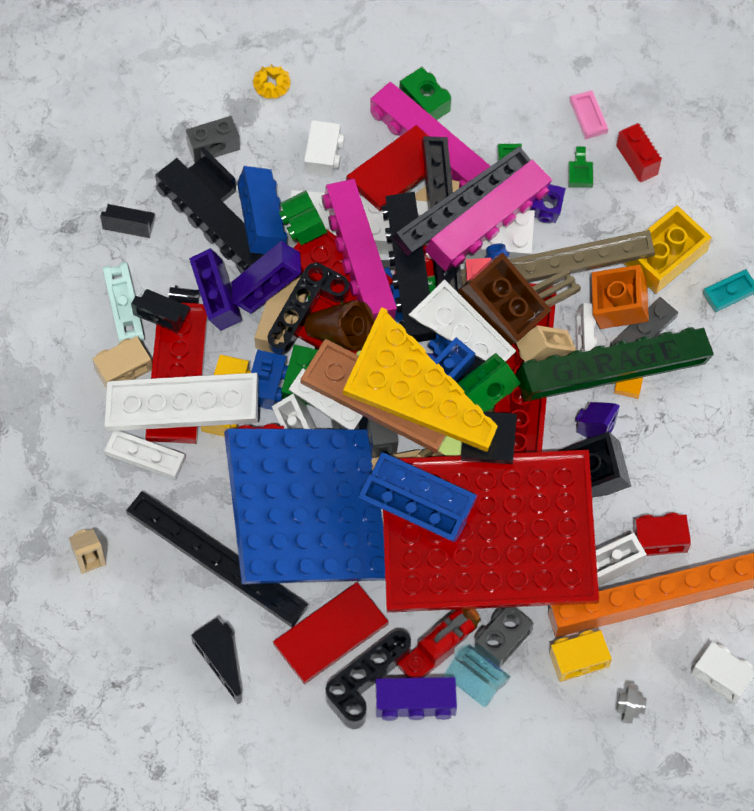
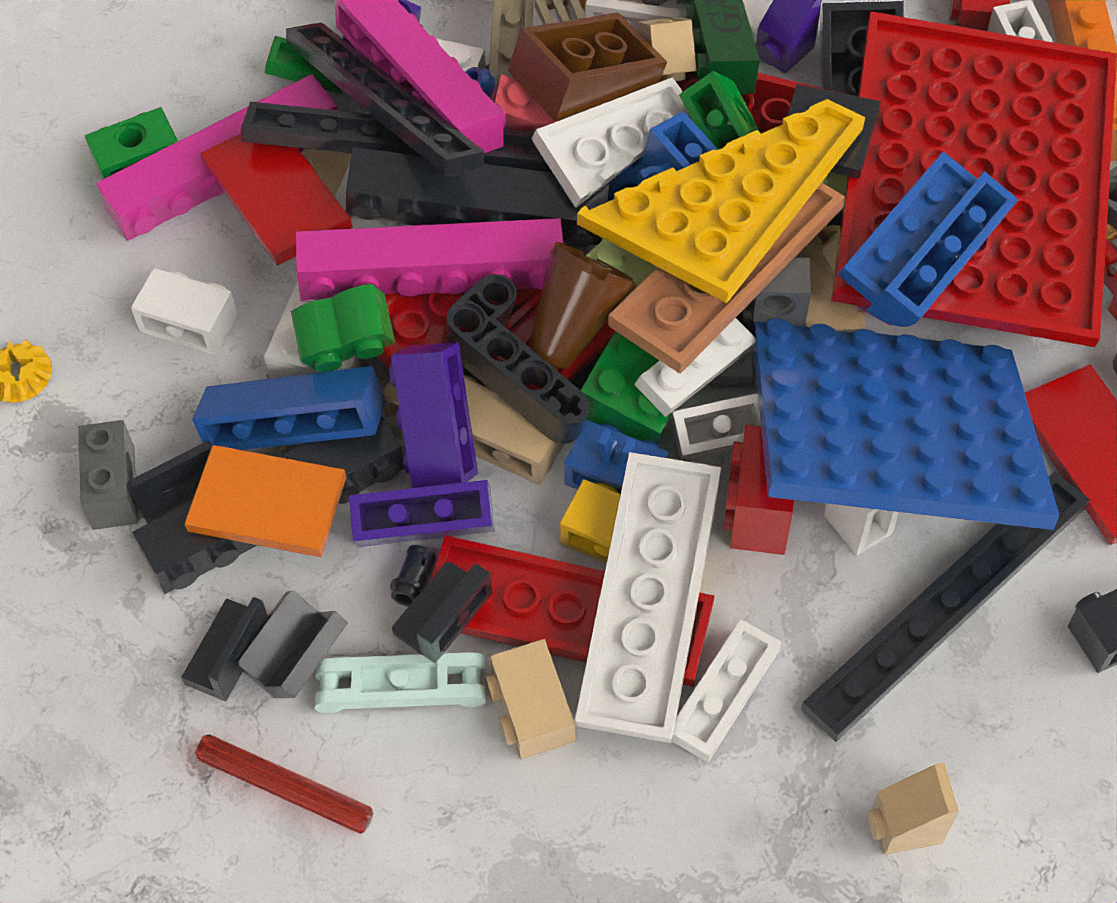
camera: 75 degrees left, 5 degrees down
none -> orange tile [185,445,346,557]
none -> clear red axle [195,734,374,834]
none -> panel [235,591,348,698]

